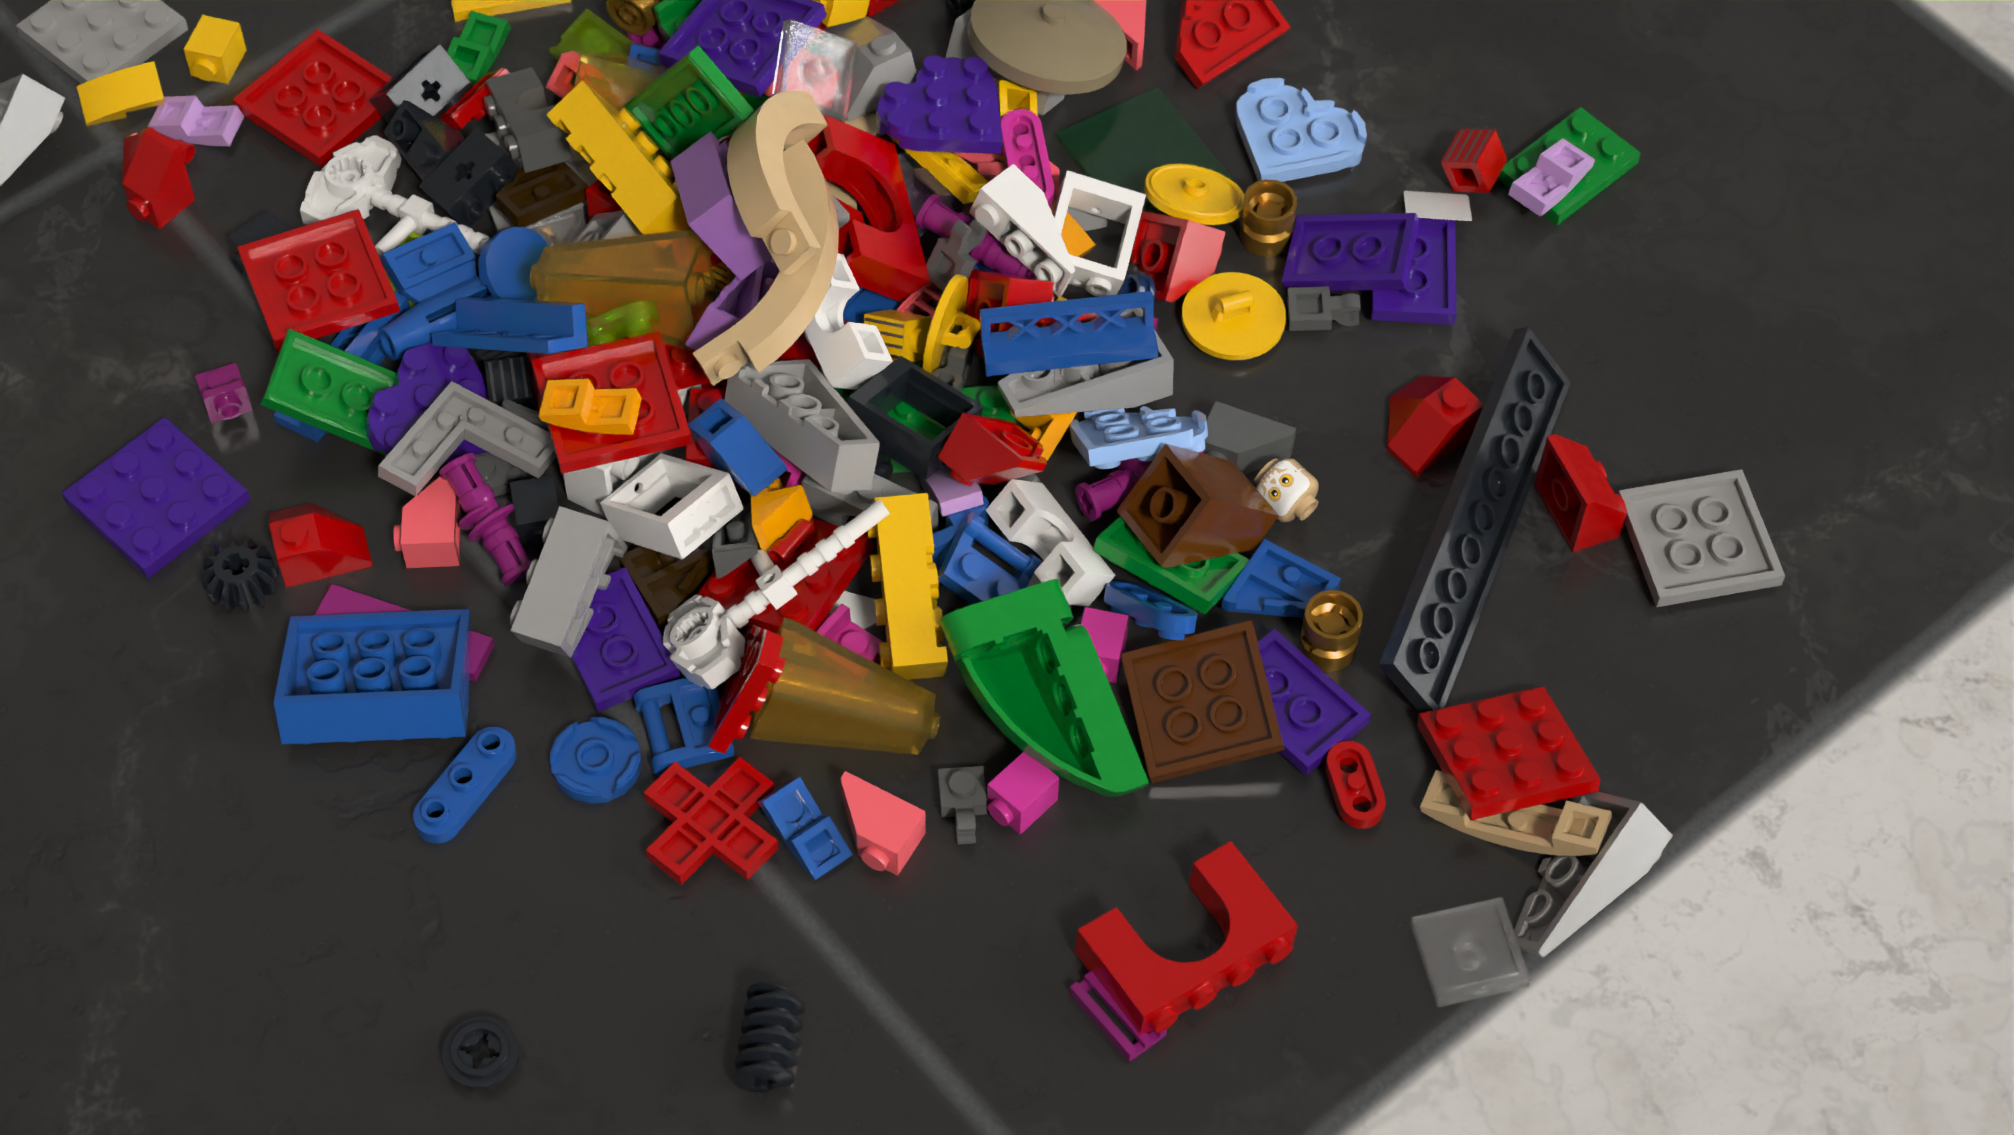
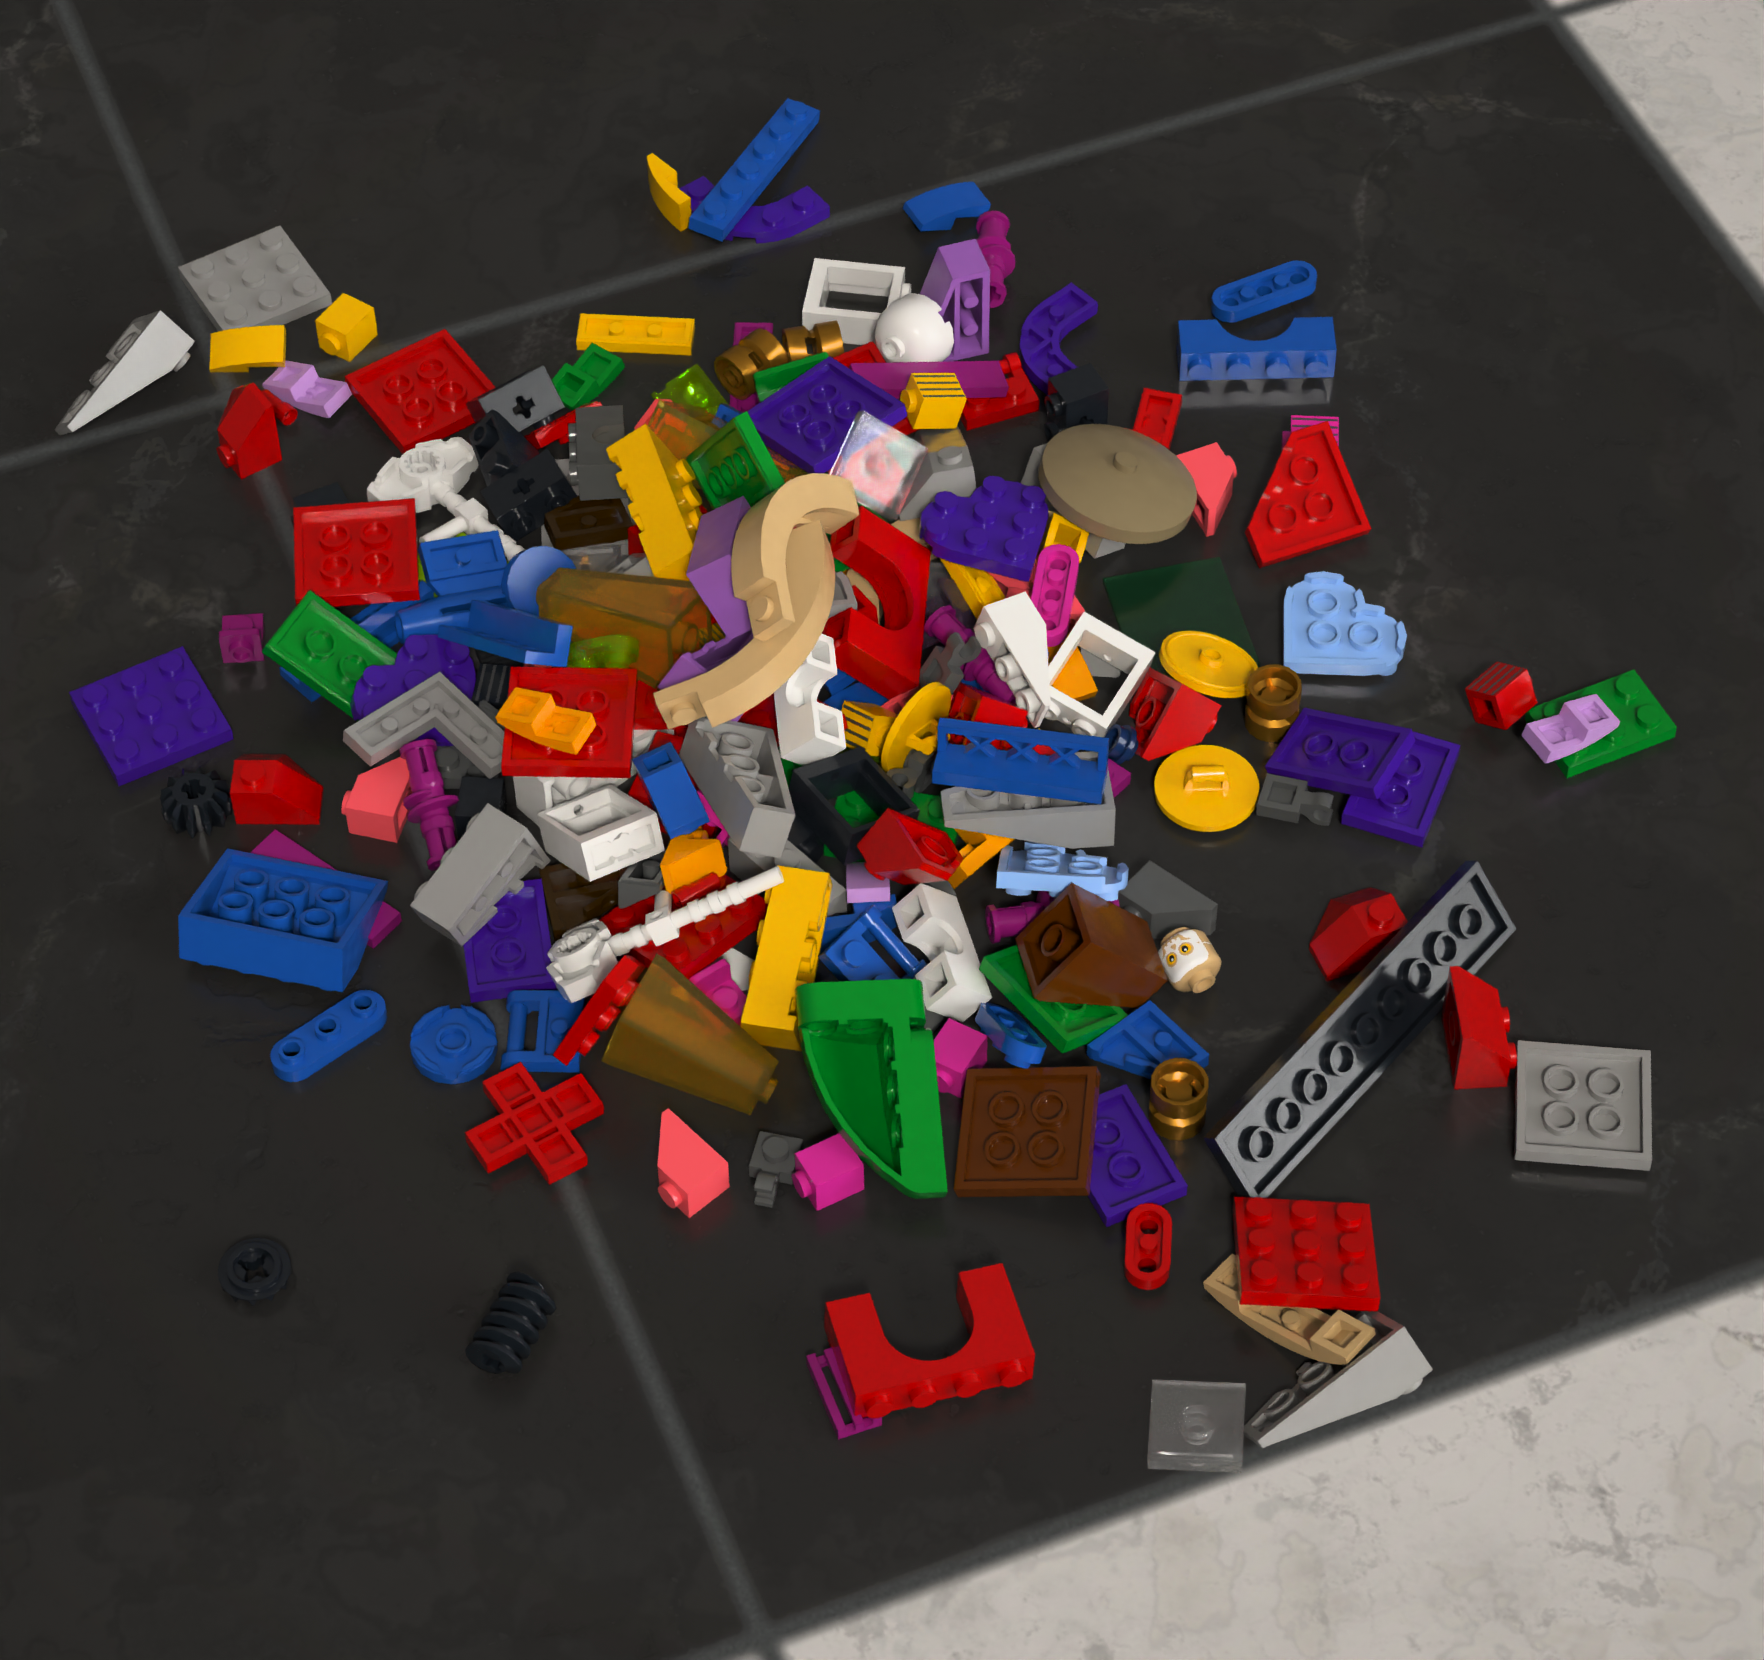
camera: 20 degrees right, 5 degrees down
blue slope [757,777,853,880] -> none
white sticker [1403,191,1472,221] -> none

